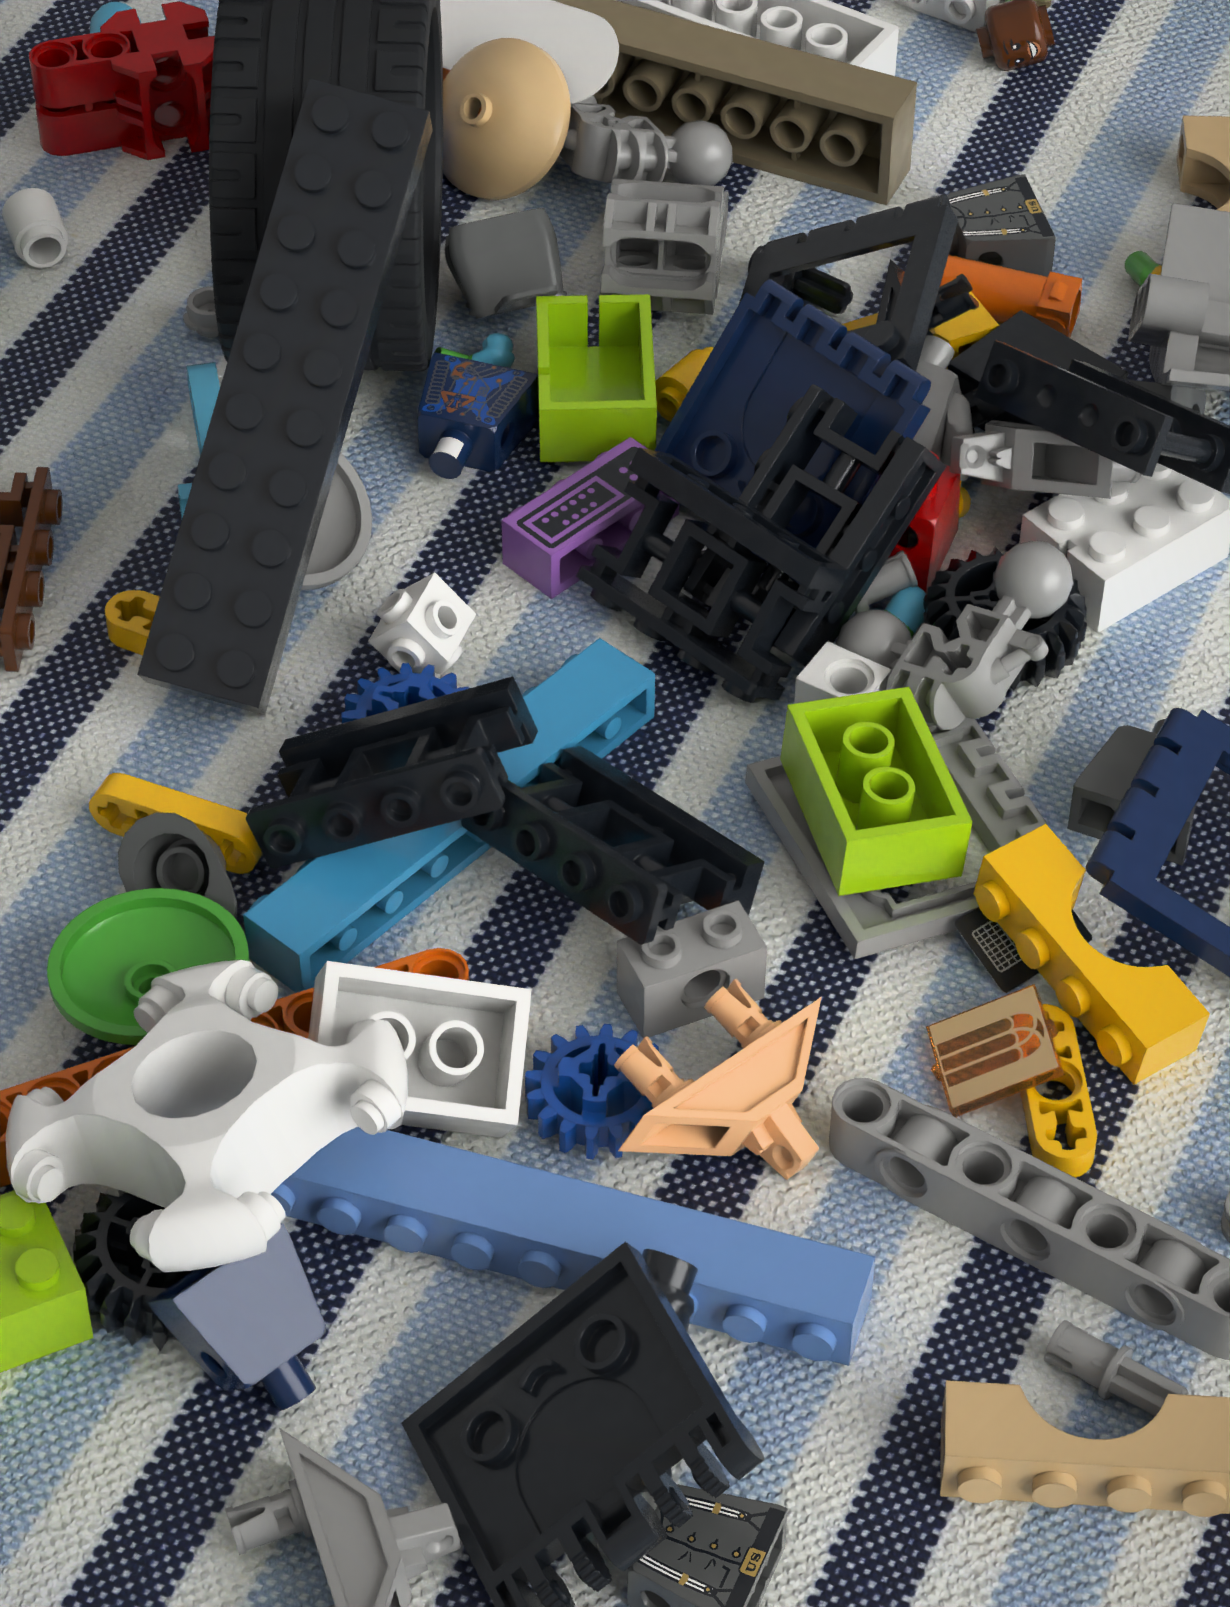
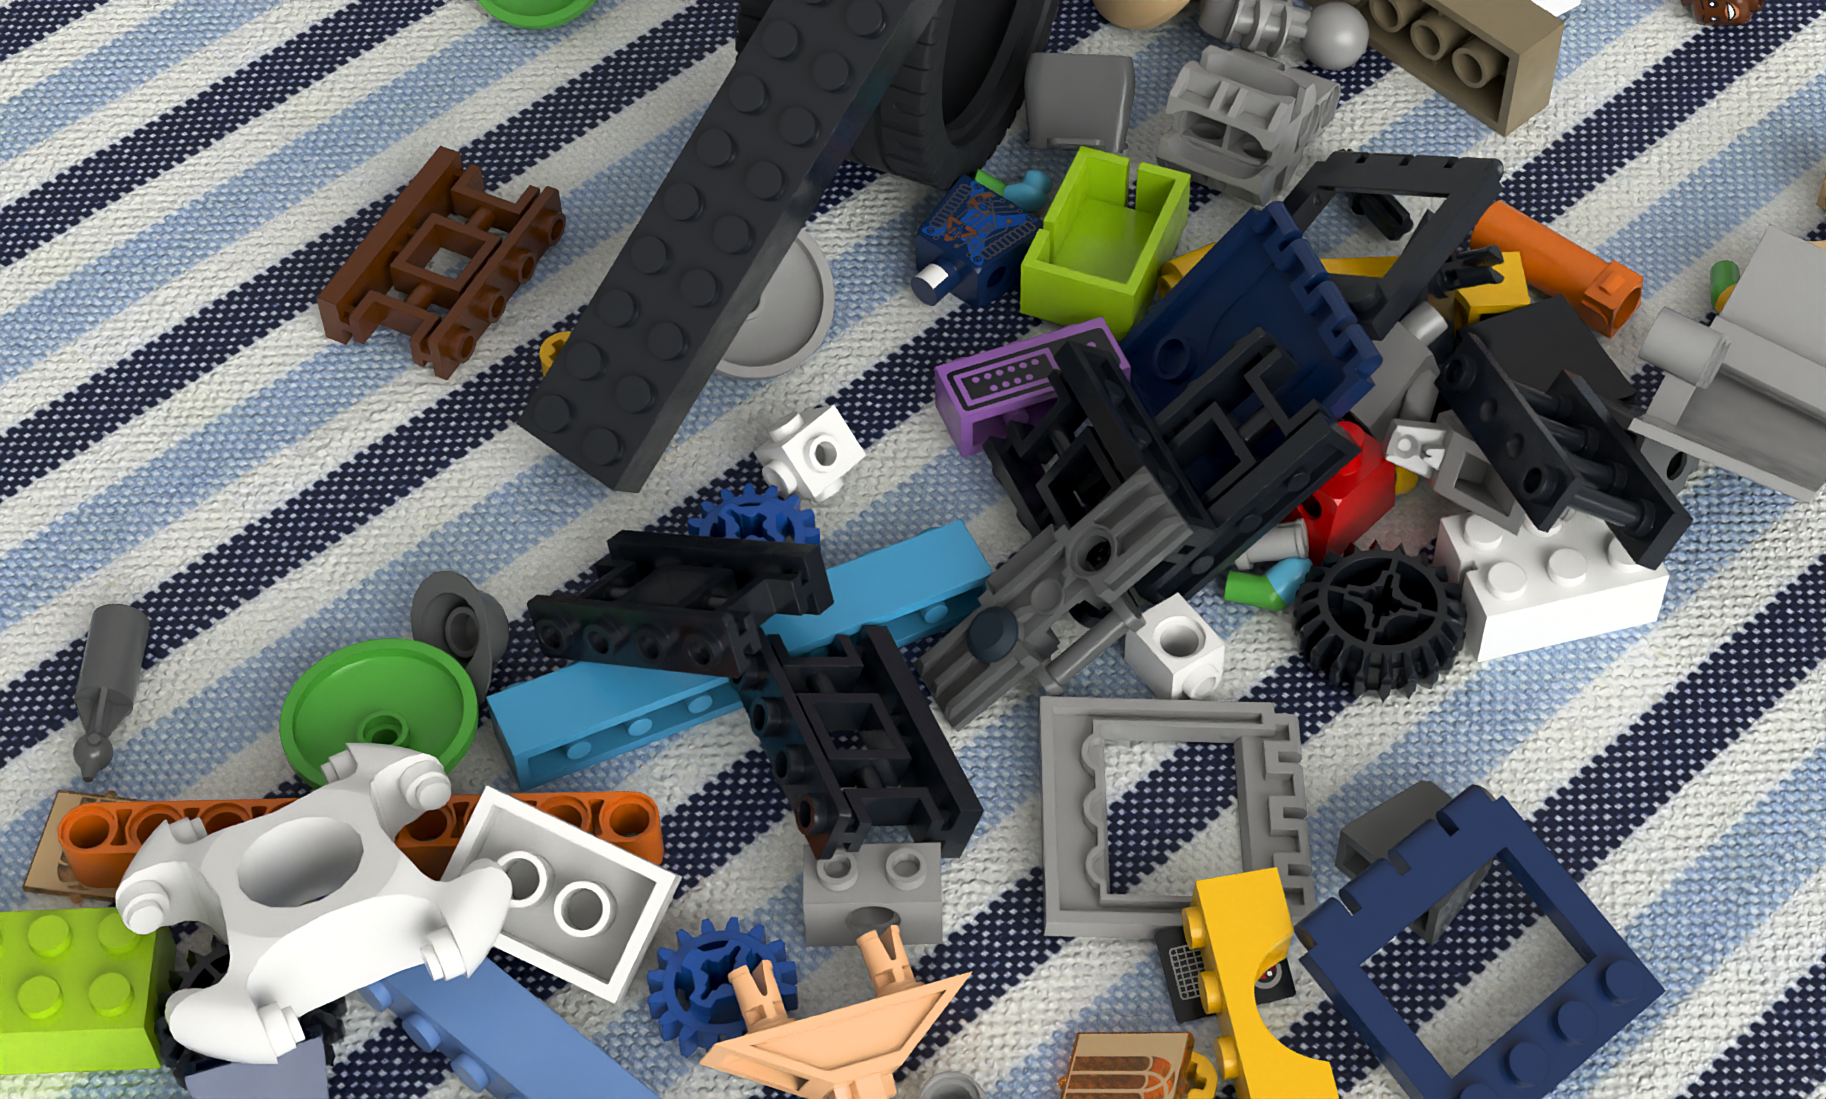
camera: 25 degrees right, 5 degrees up
yellow beam [89,773,263,874] -> none
lime brick [780,687,972,896] -> none
light grey piece [835,541,1074,730] -> none
dark grey torso [947,174,1056,277] -> none
none -> dark grey piece [913,466,1194,732]

